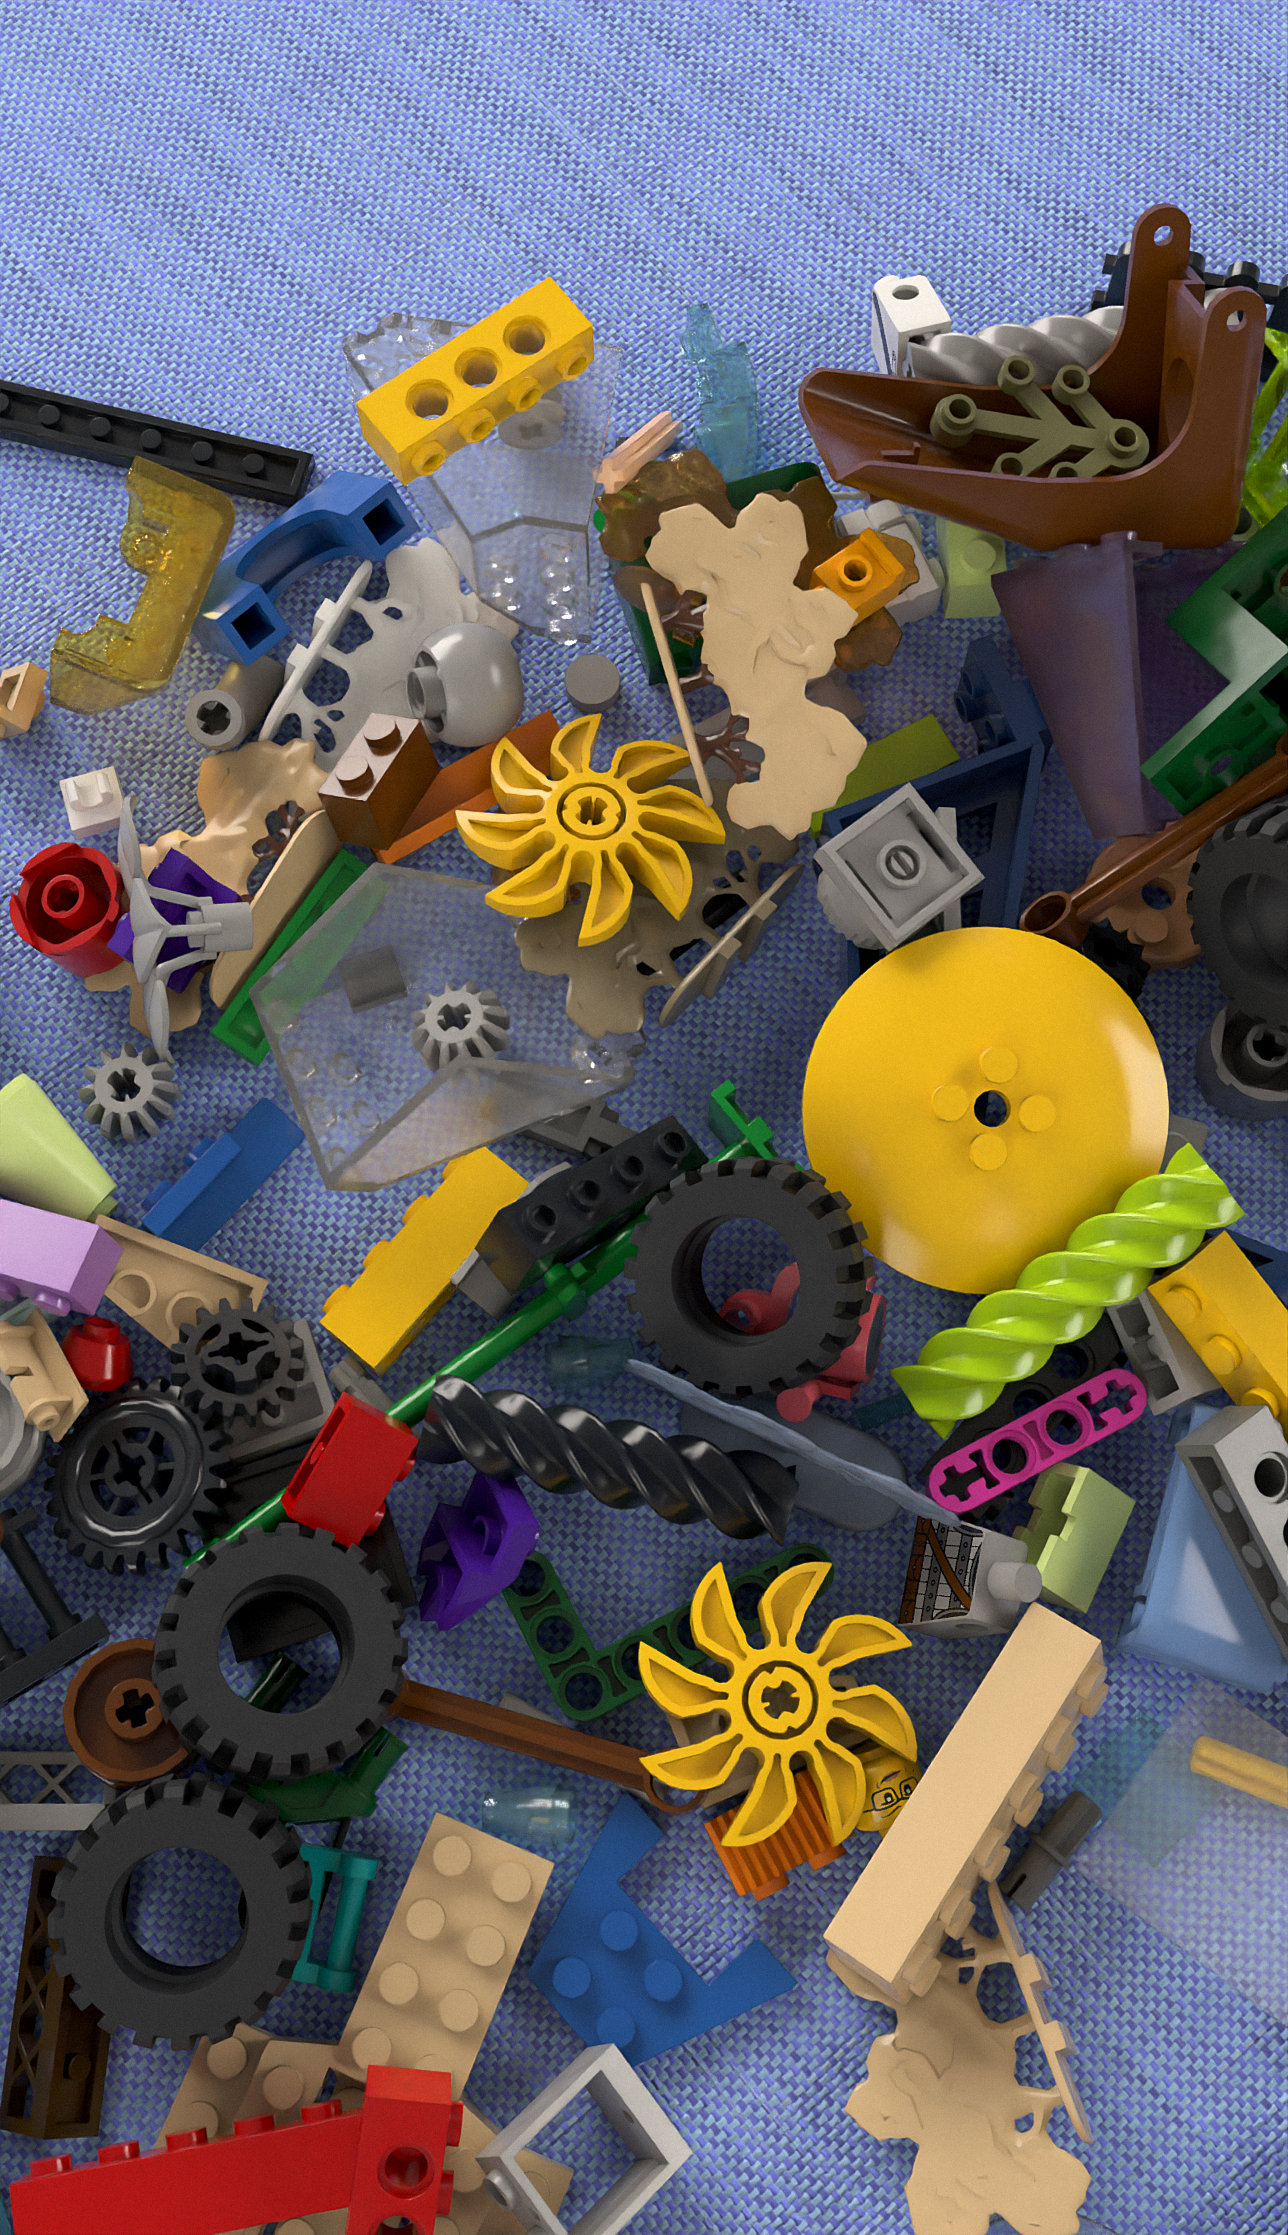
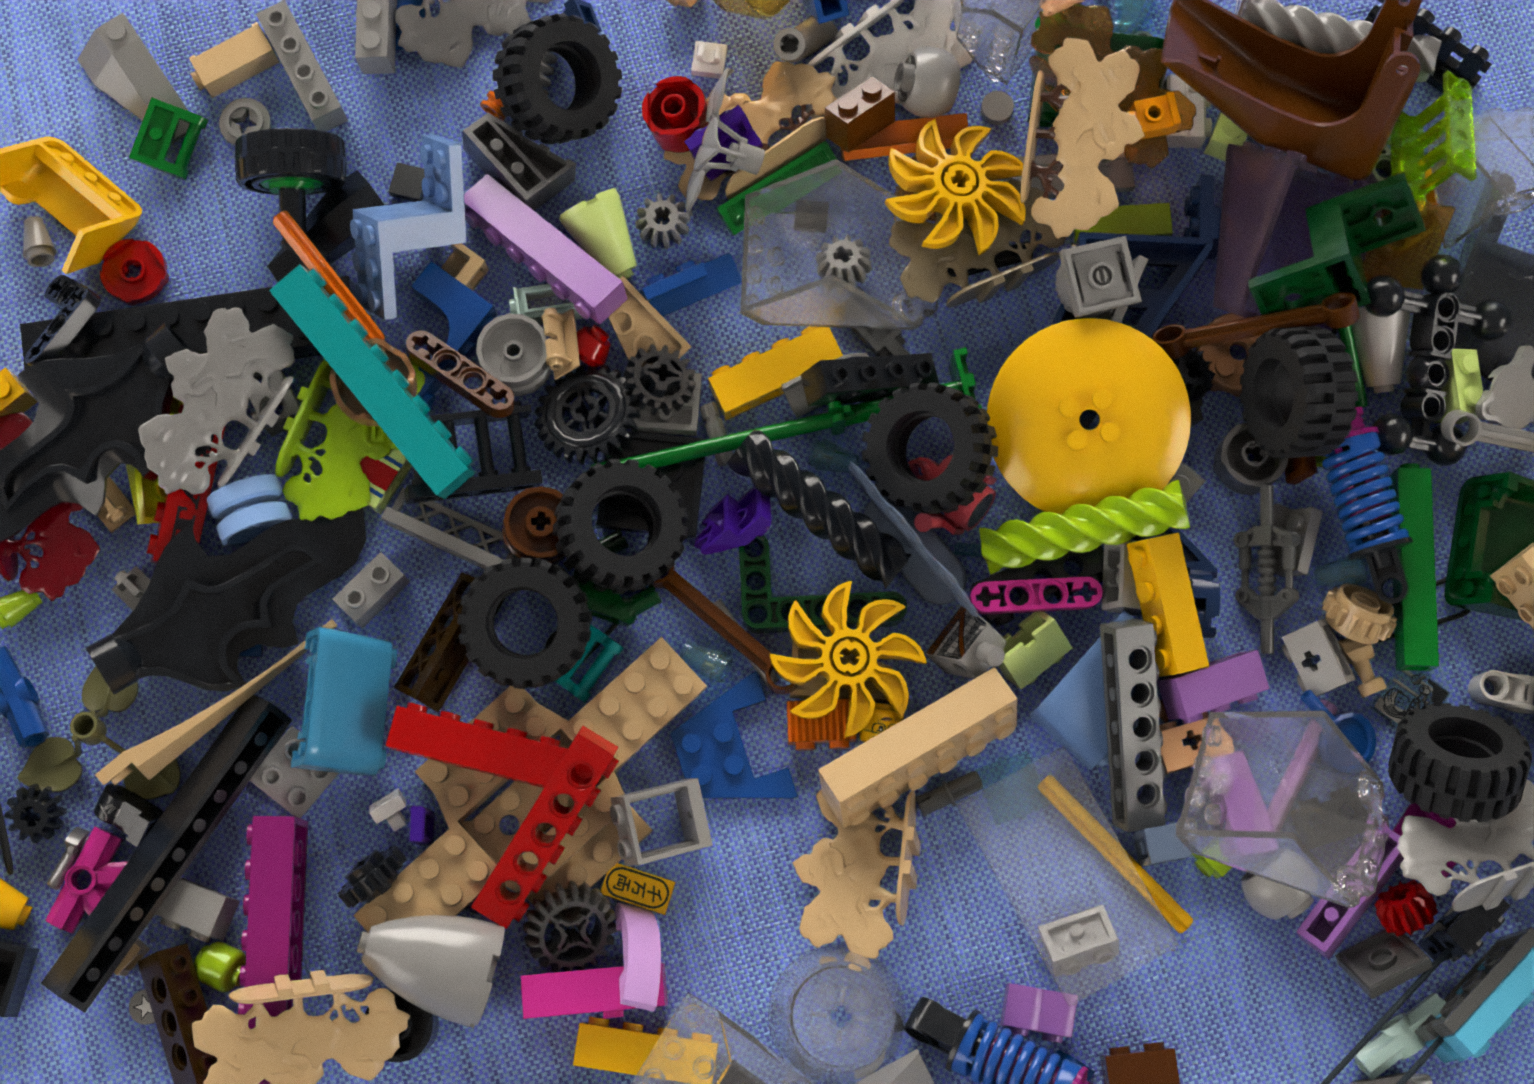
camera: 25 degrees right, 5 degrees up
red brick [280,1391,419,1548] -> none
olive plant [930,355,1149,478] -> none

